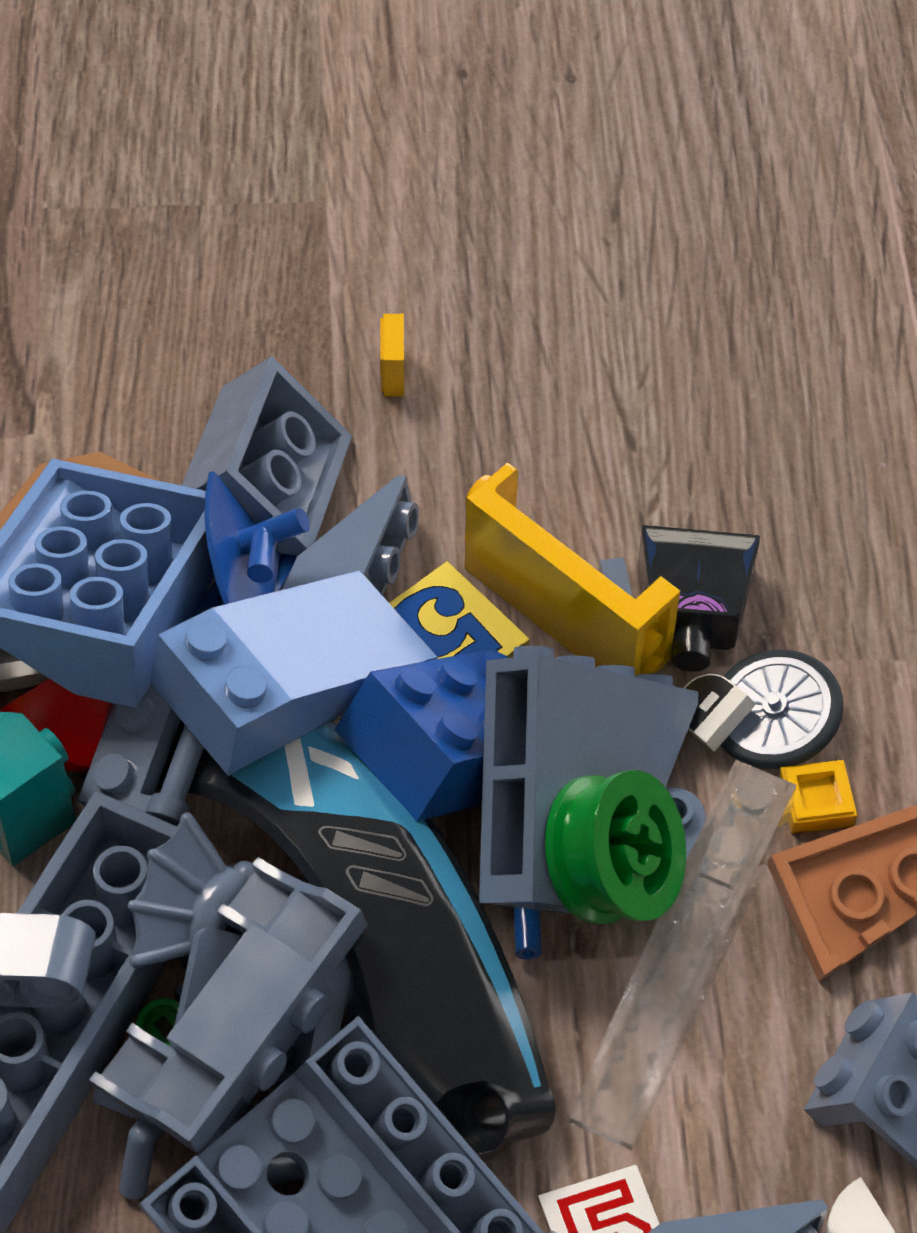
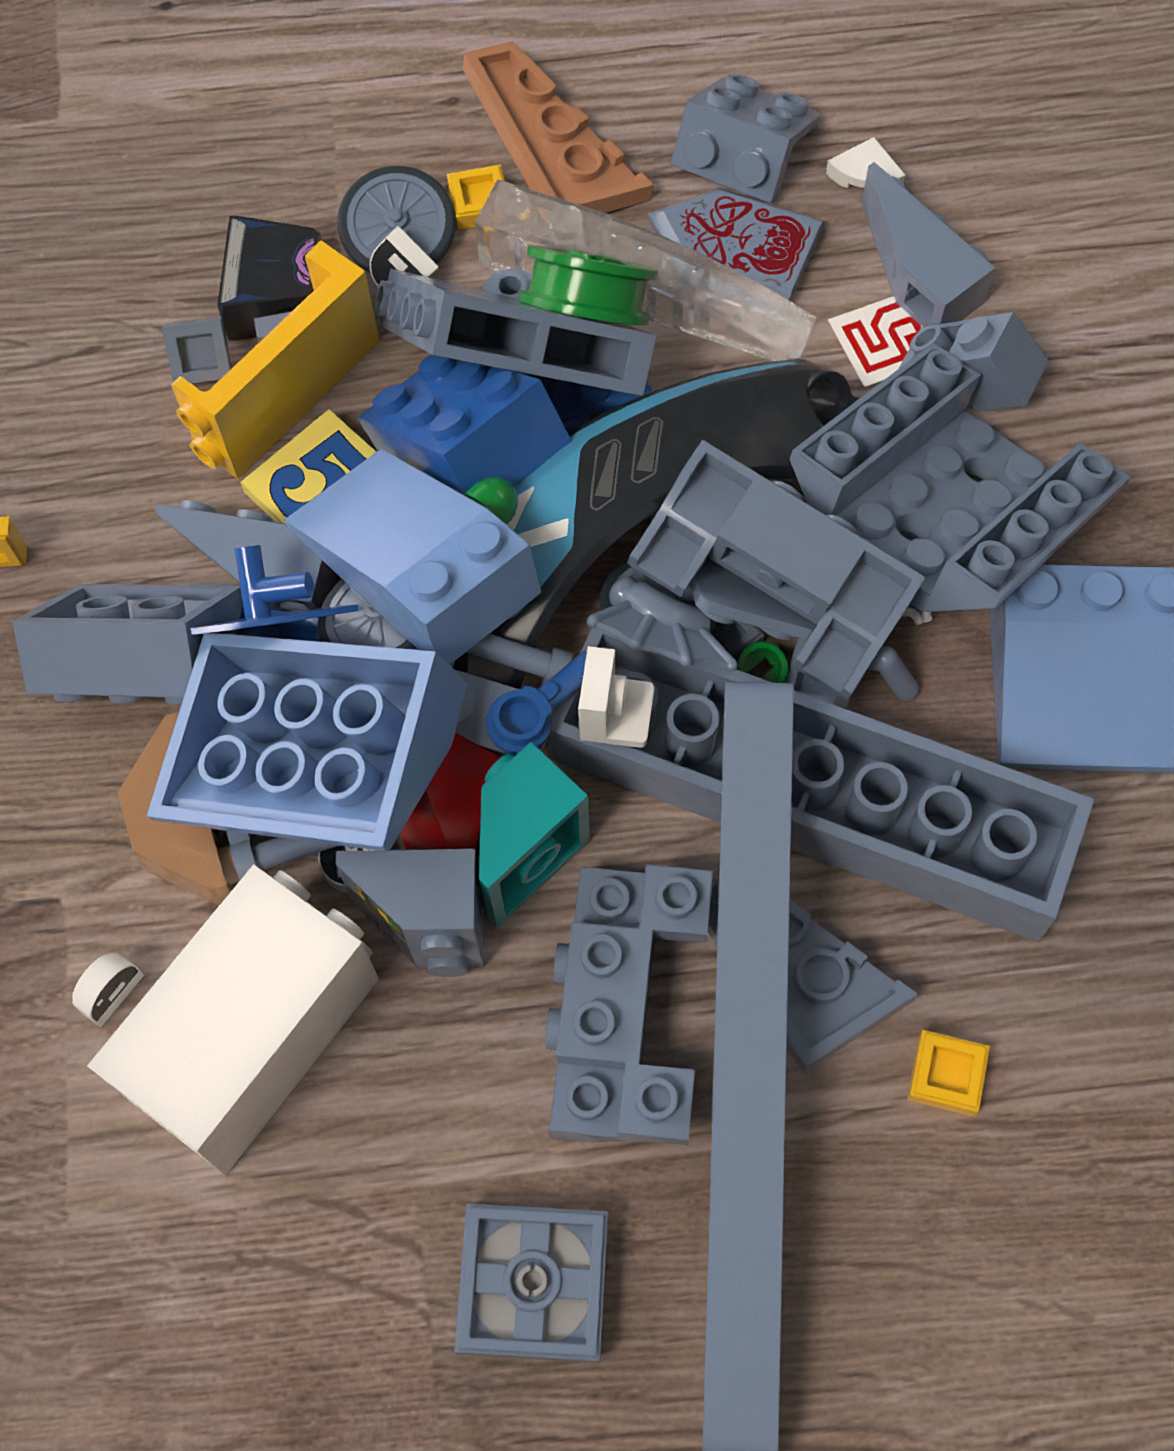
camera: 90 degrees left, 10 degrees up
none -> sand blue plate [162,316,232,384]
none -> green hinge [463,477,518,525]
none -> blue plate [486,650,587,755]
none -> white bracket [578,646,654,748]
none -> sand blue tile [648,188,824,312]

